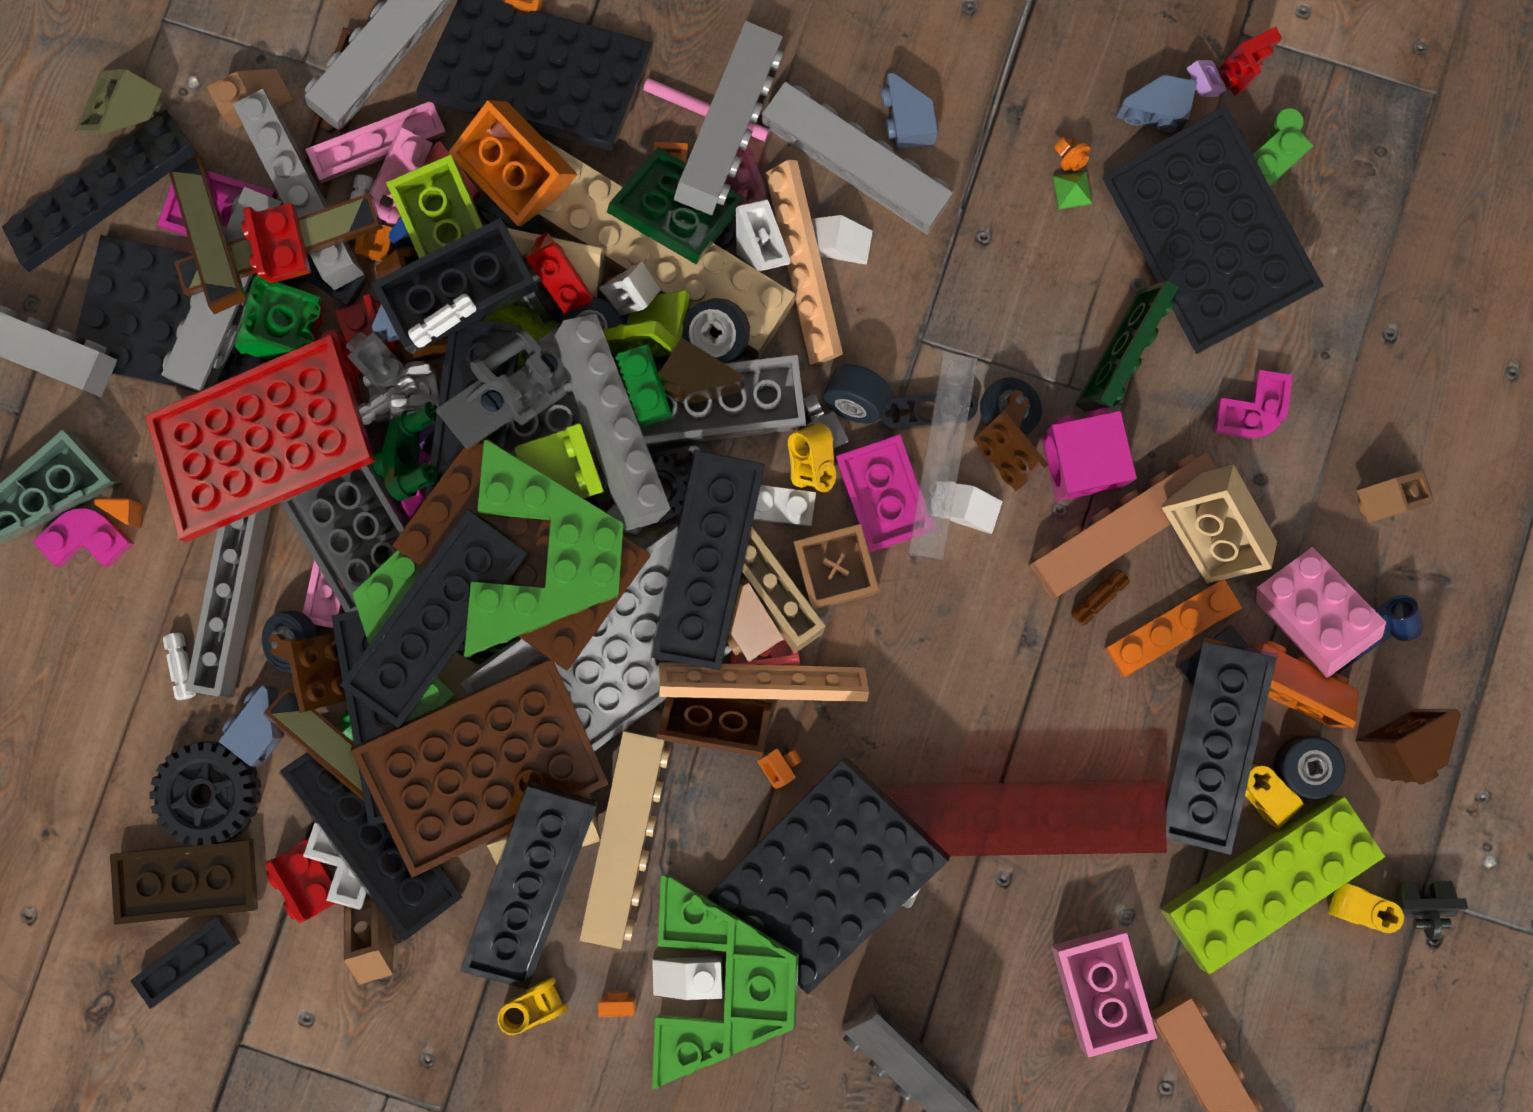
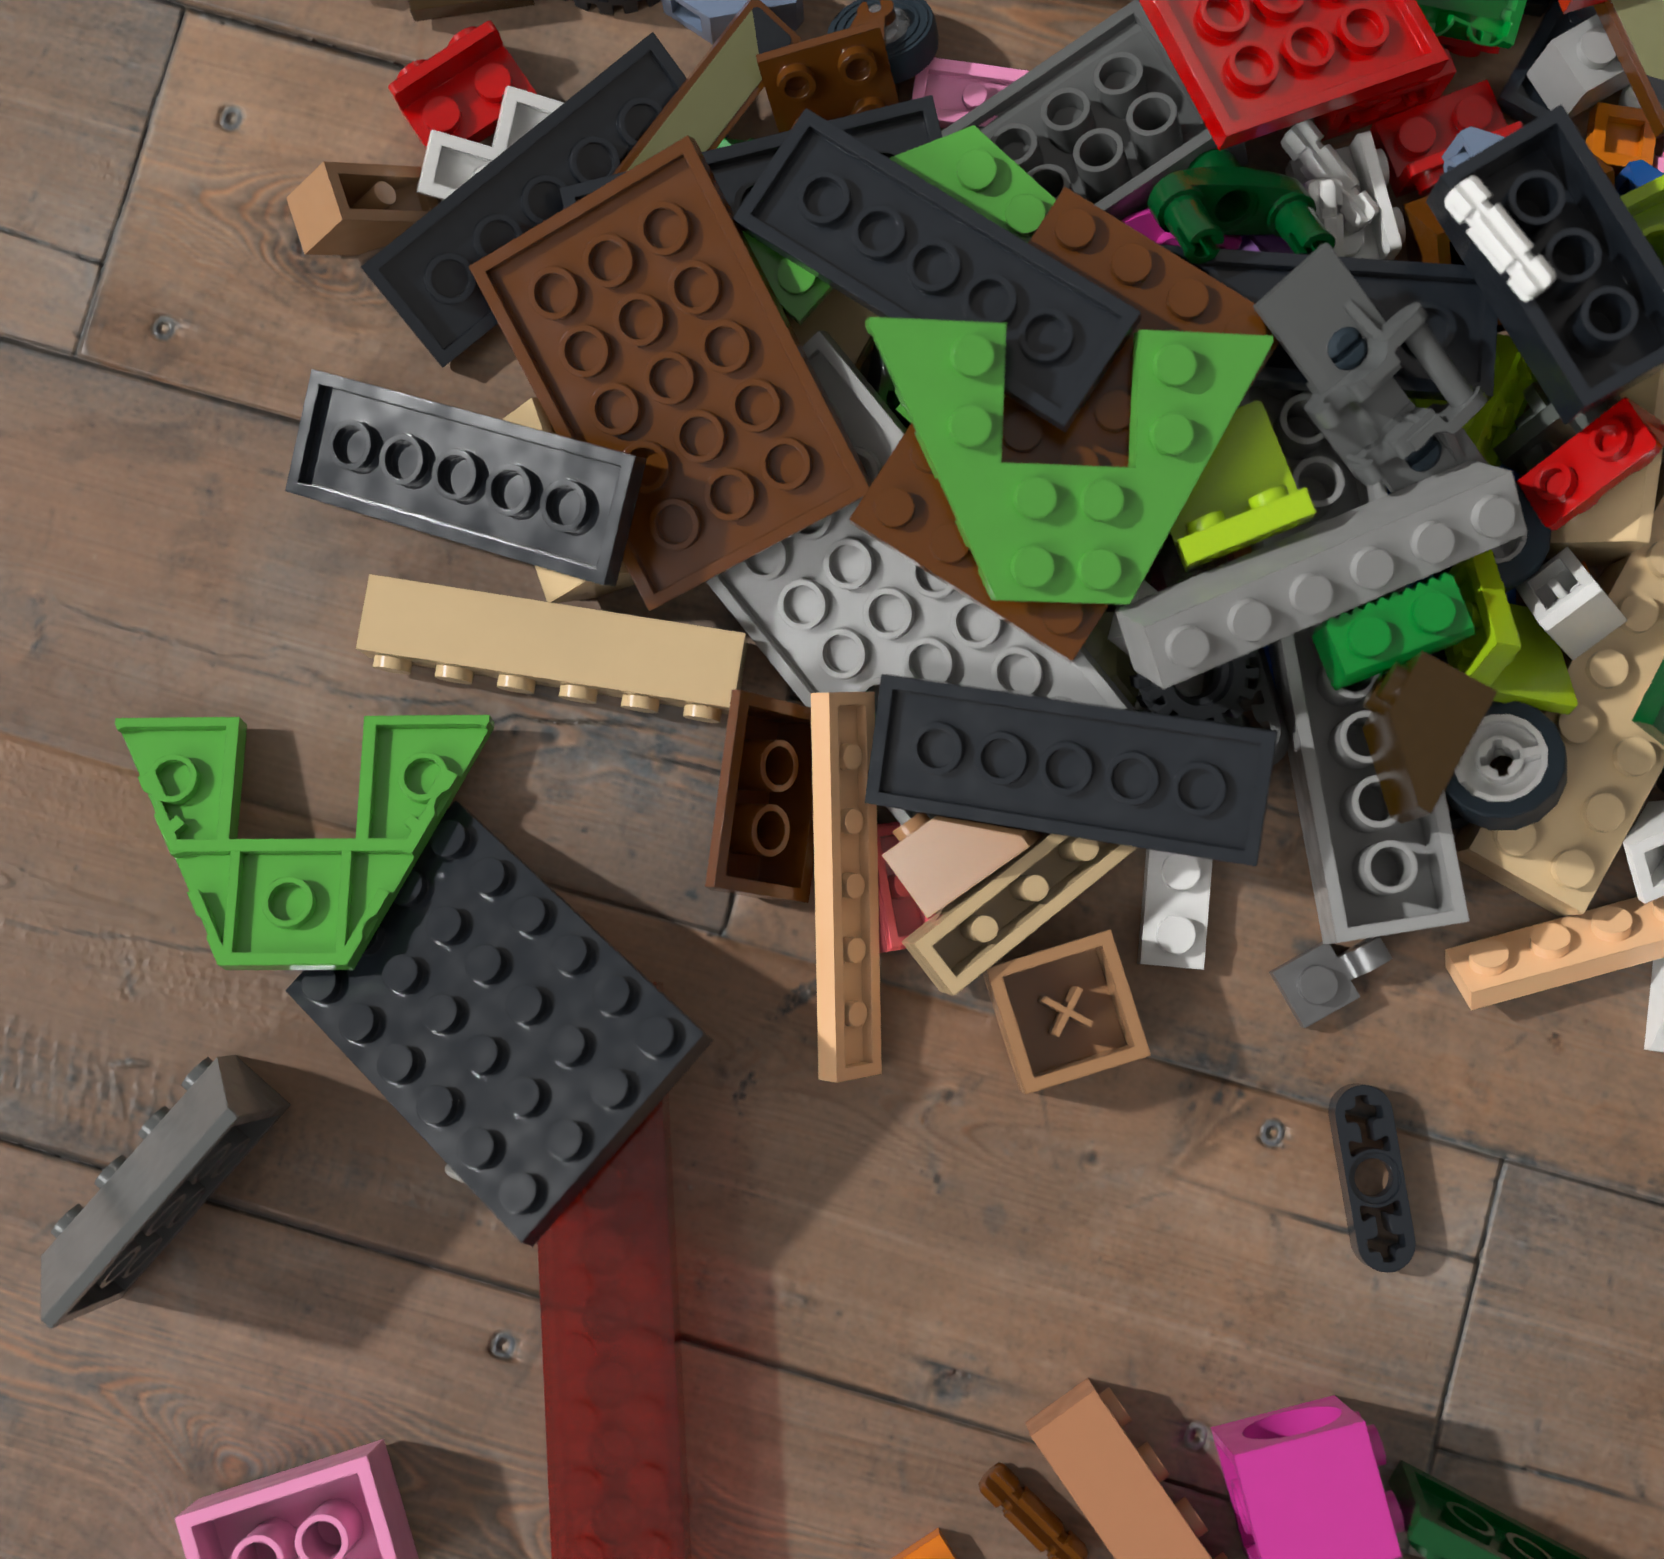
camera: 90 degrees right, 0 degrees up
flat silver hips [346,332,408,395] -> none
yellow piece [497,976,569,1035] -> none
orange plate [598,990,637,1017] -> none
white slope [652,956,723,1000] -> none
orange tile [757,748,802,790] -> none
yellow piece [787,422,836,492] -> none
black wheel [823,364,890,424] -> none
dark pink plate [835,435,934,554] -> none
clear plate [908,353,978,561] -> none
white slope [927,480,1003,534] -> none
reddish brown plate [973,377,1049,491] -> none

